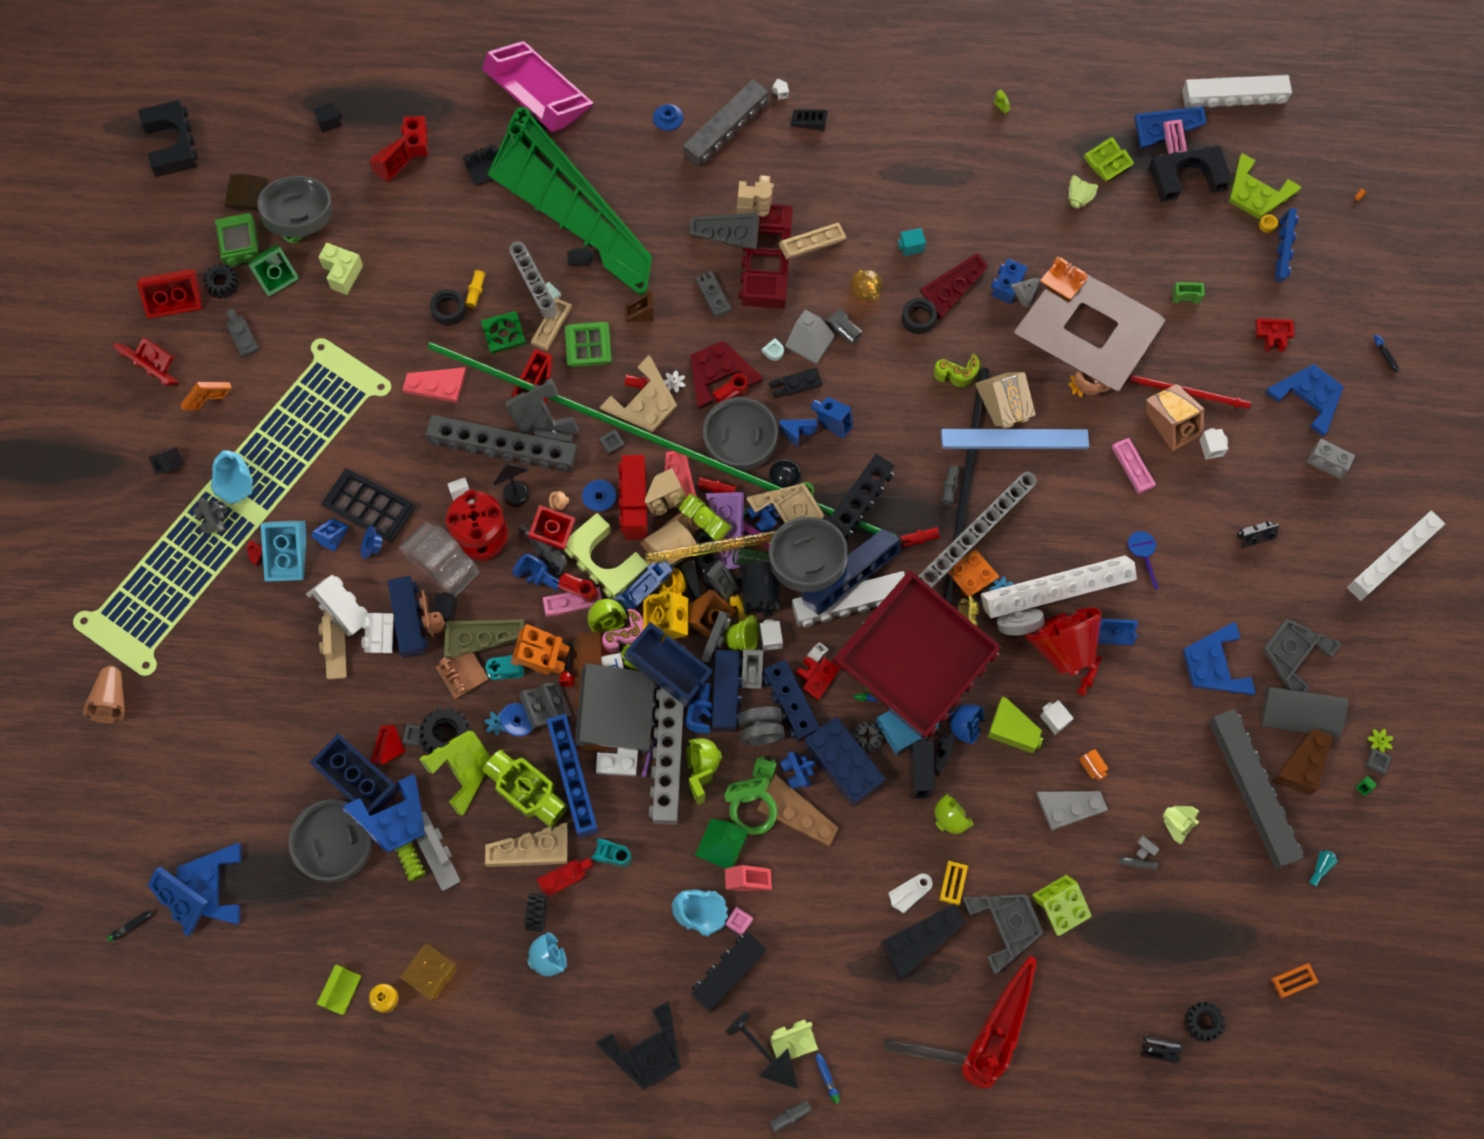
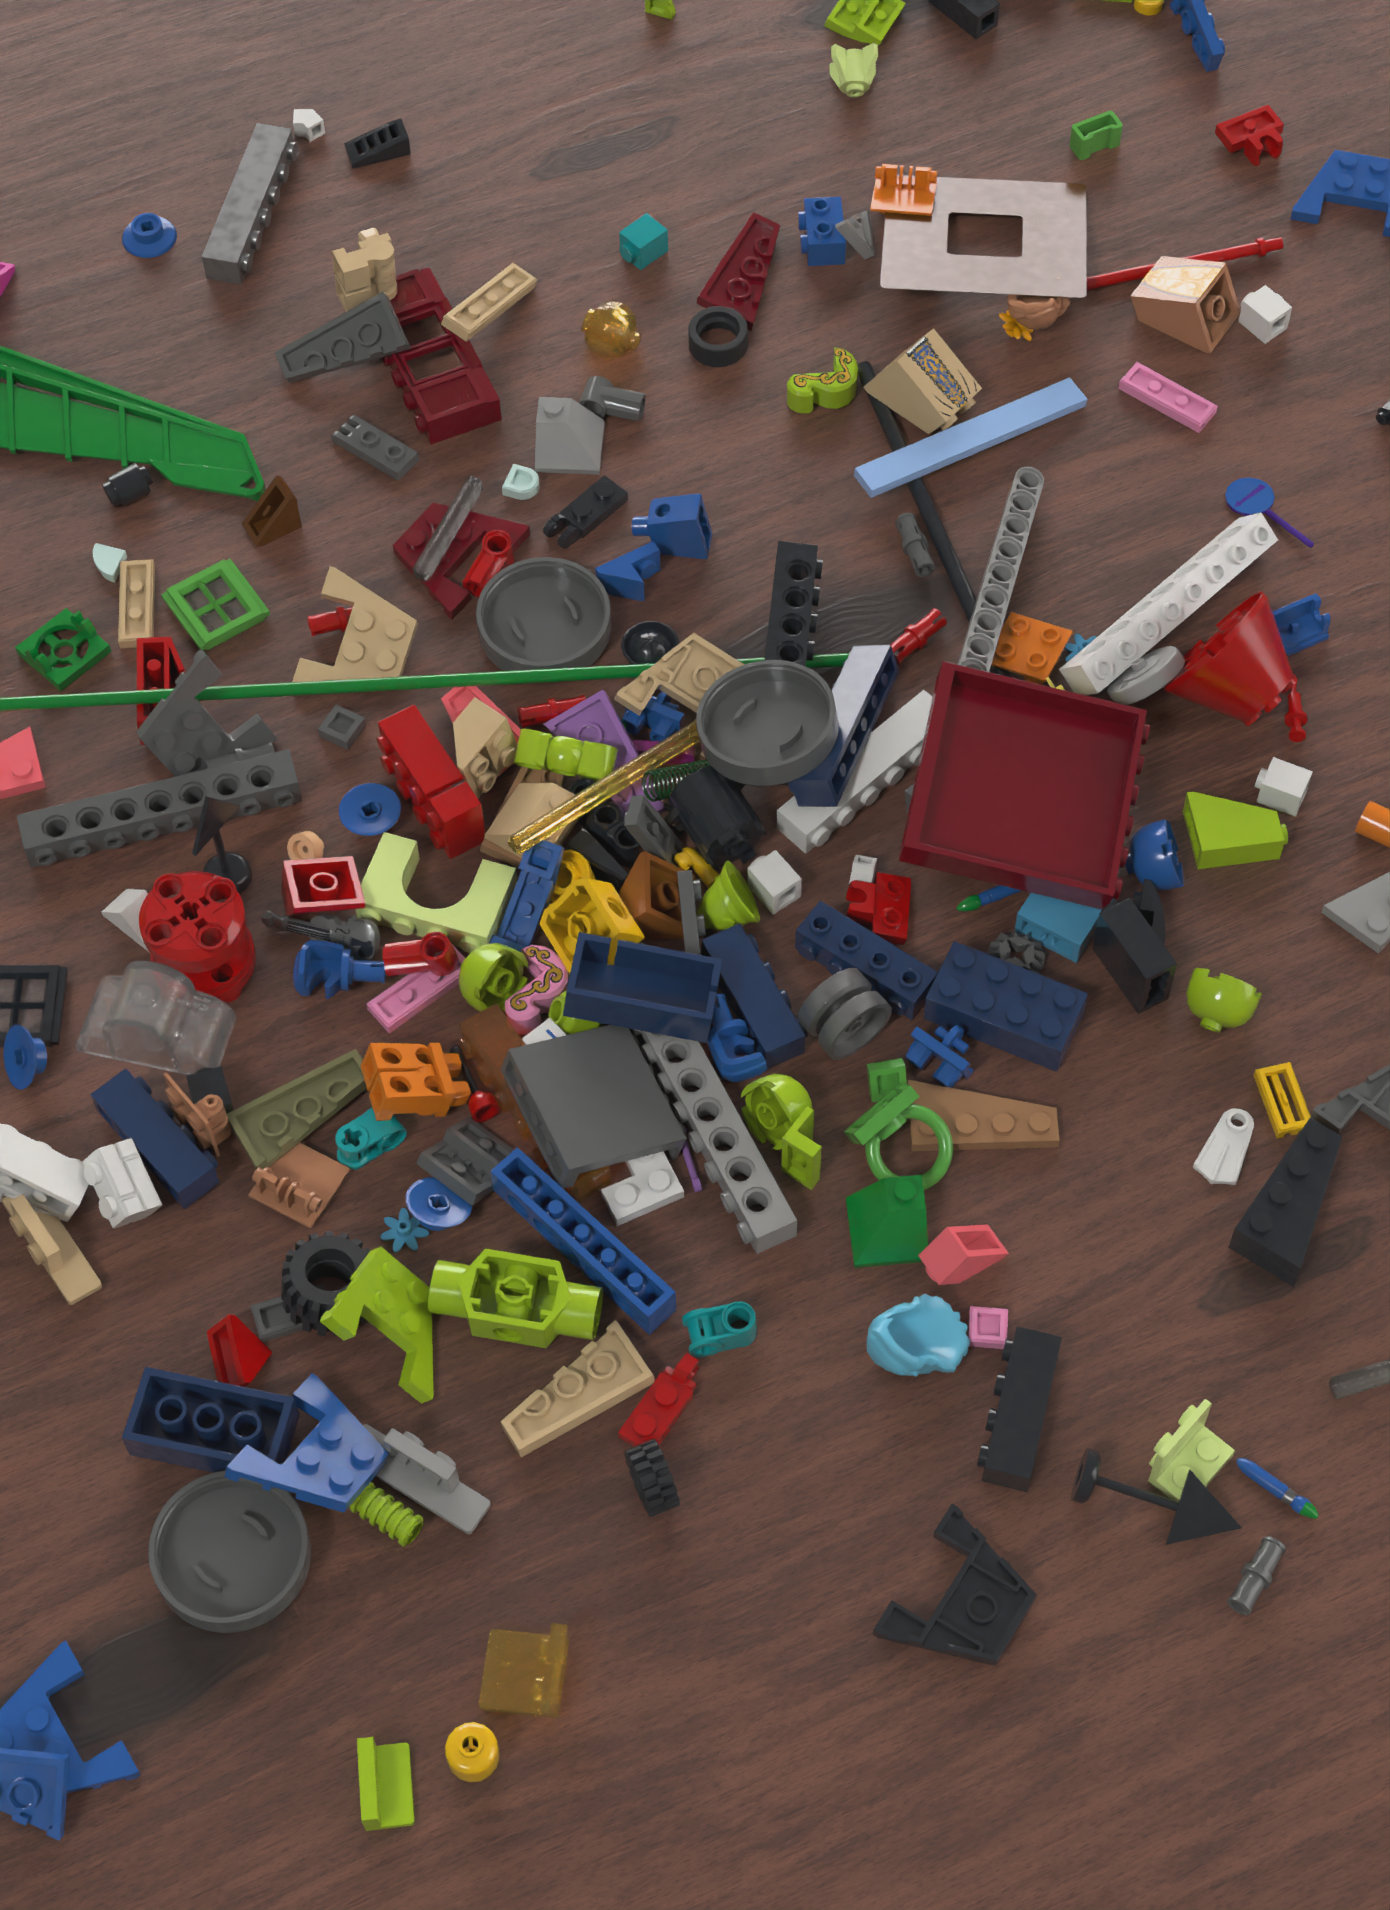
camera: 25 degrees left, 10 degrees down
light grey beam [509,241,557,319] -> none
medium azure cylinder [528,932,567,977] -> none
white plant [664,371,686,393] -> none
light grey slope [742,649,763,689] -> none
none -> clear smoke axle [413,476,483,582]

